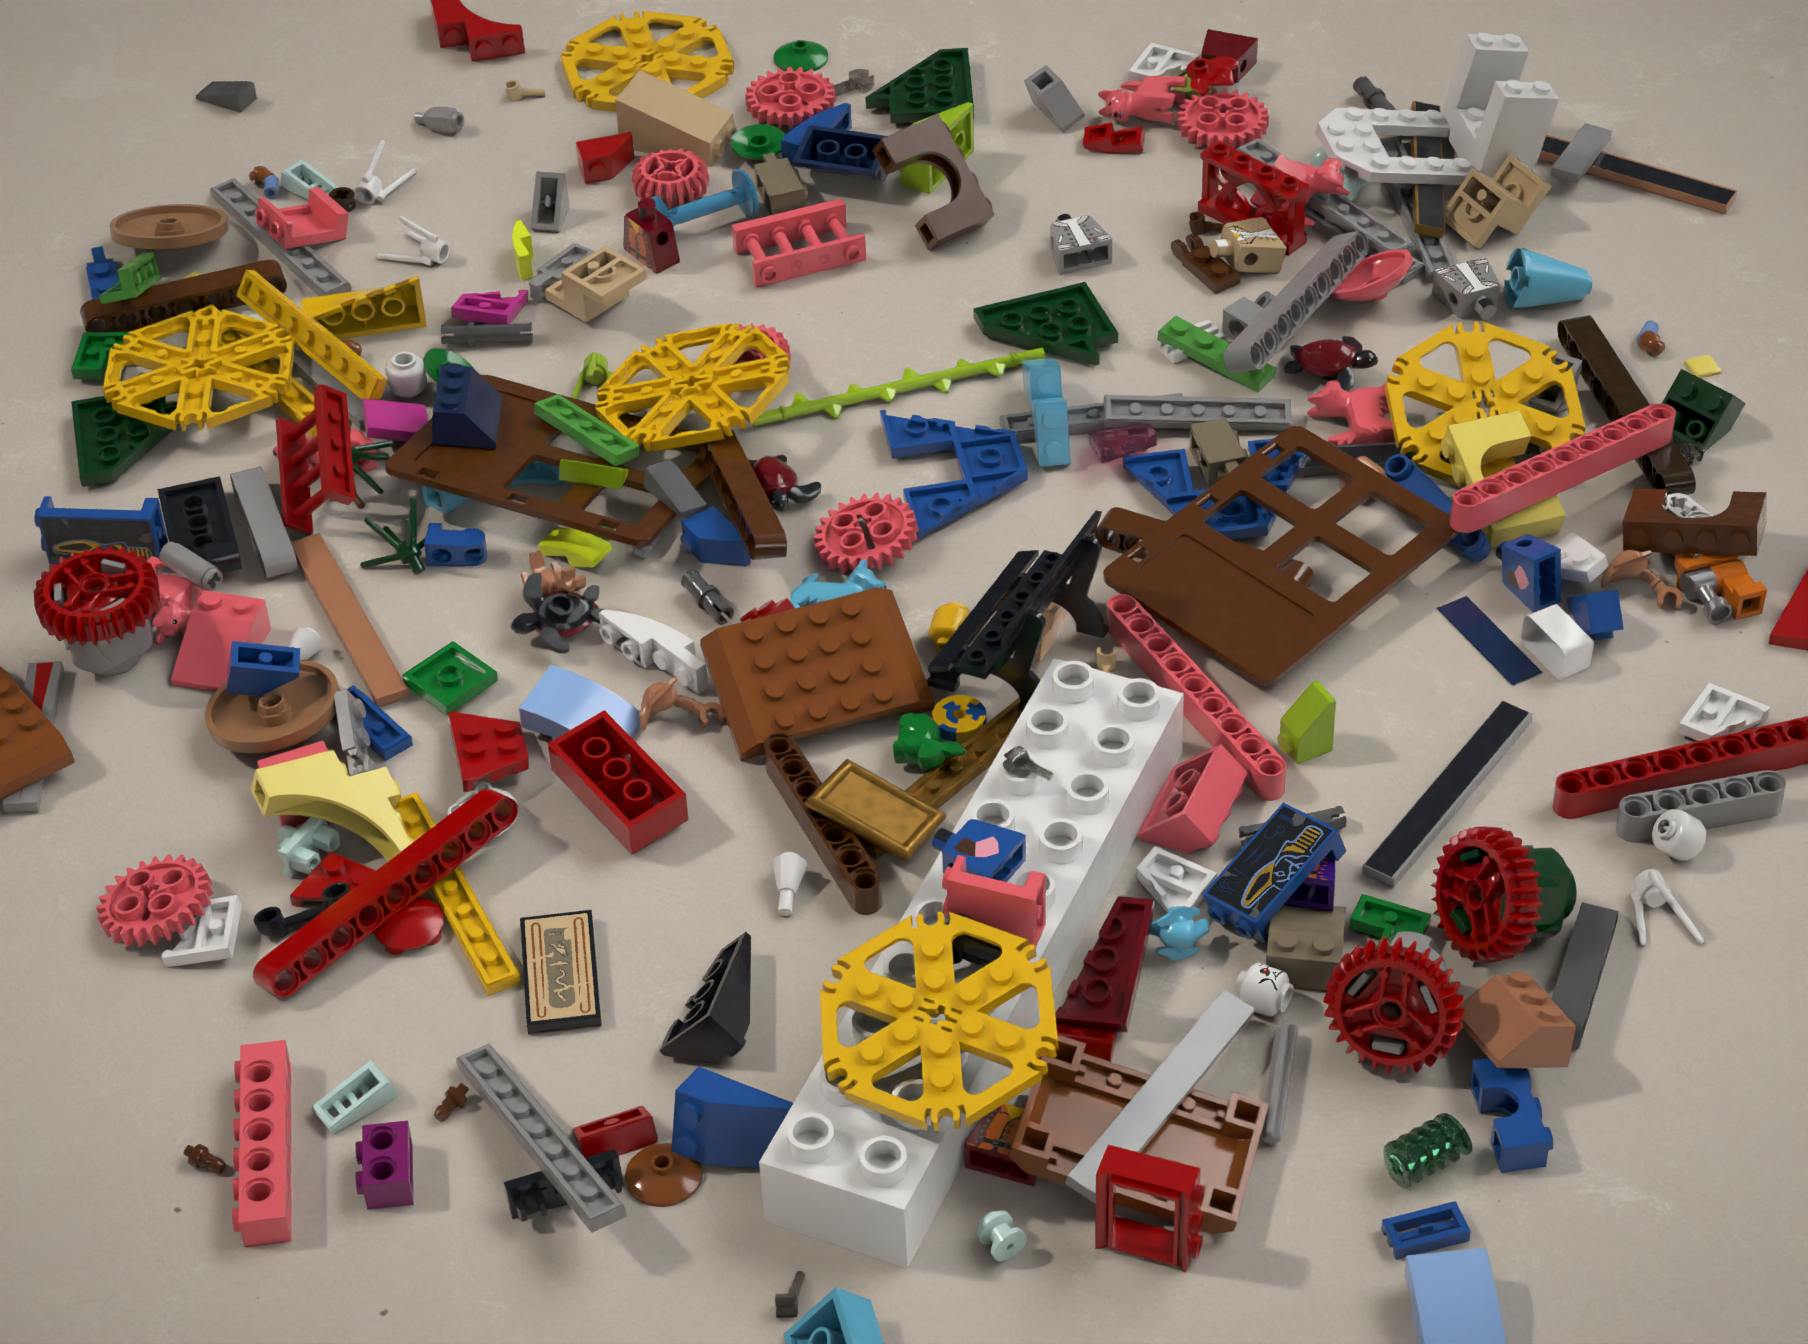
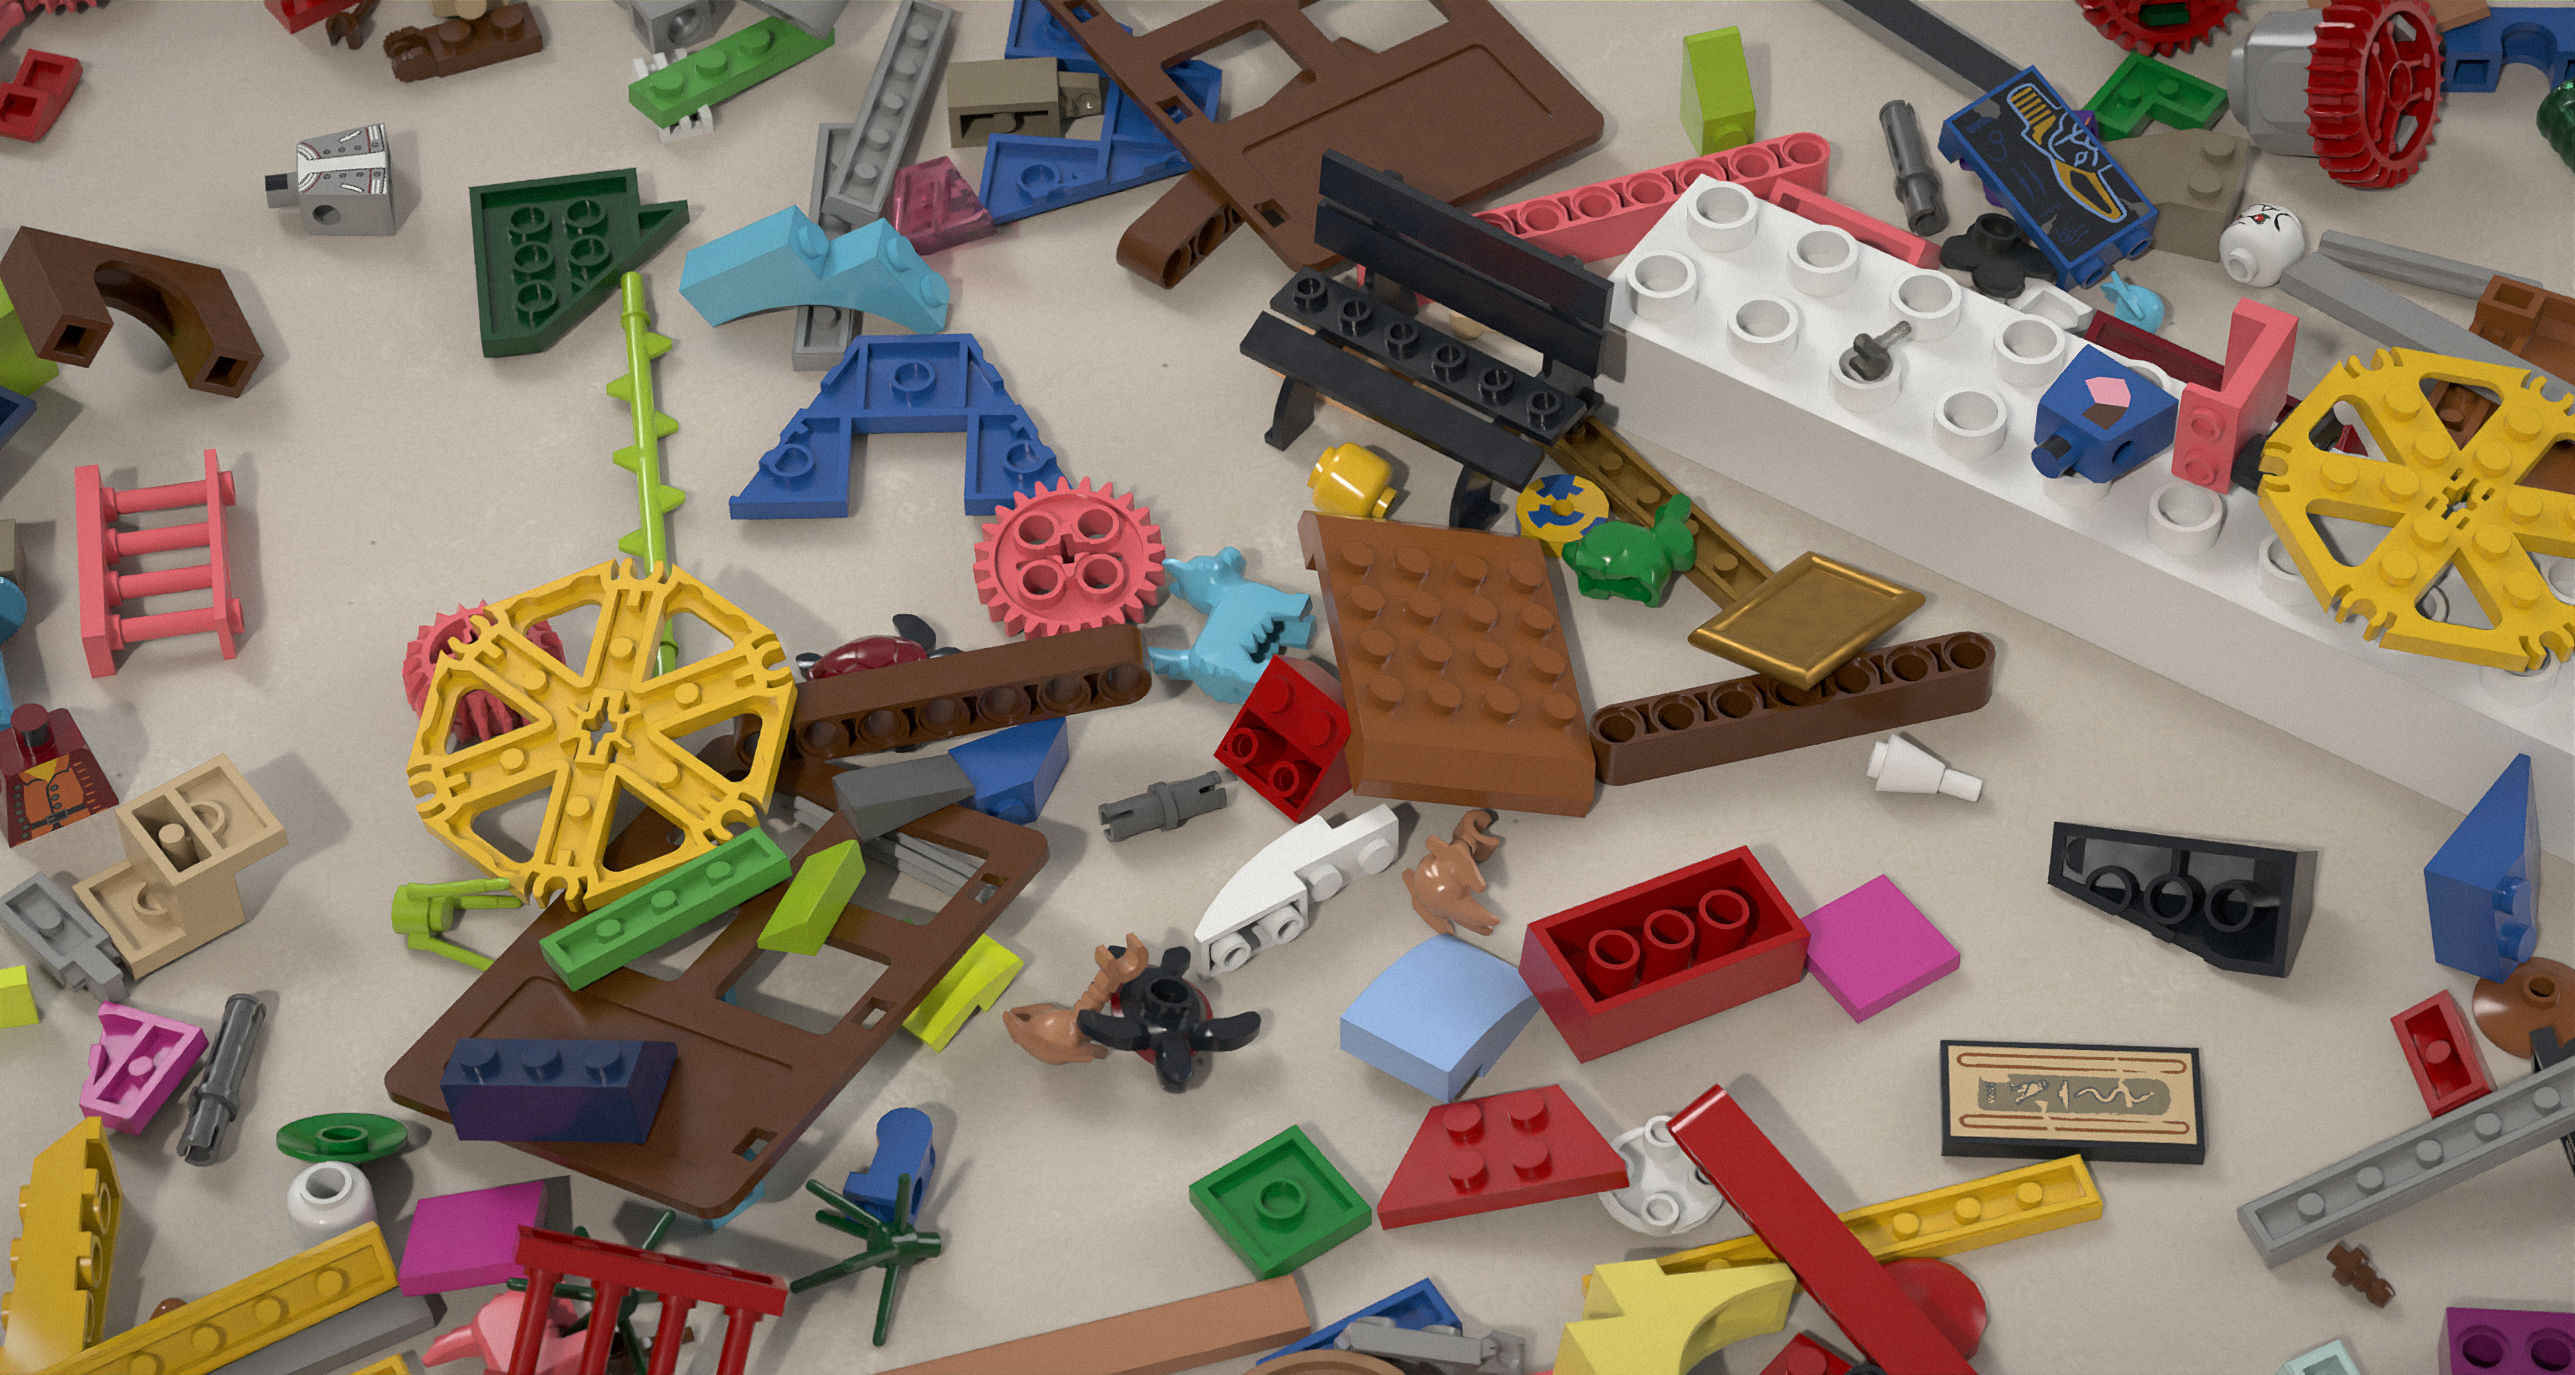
camera: 80 degrees left, 5 degrees up
none -> dark pink tile [1800,874,1961,1024]
none -> pearl dark grey plate [1940,213,2052,298]

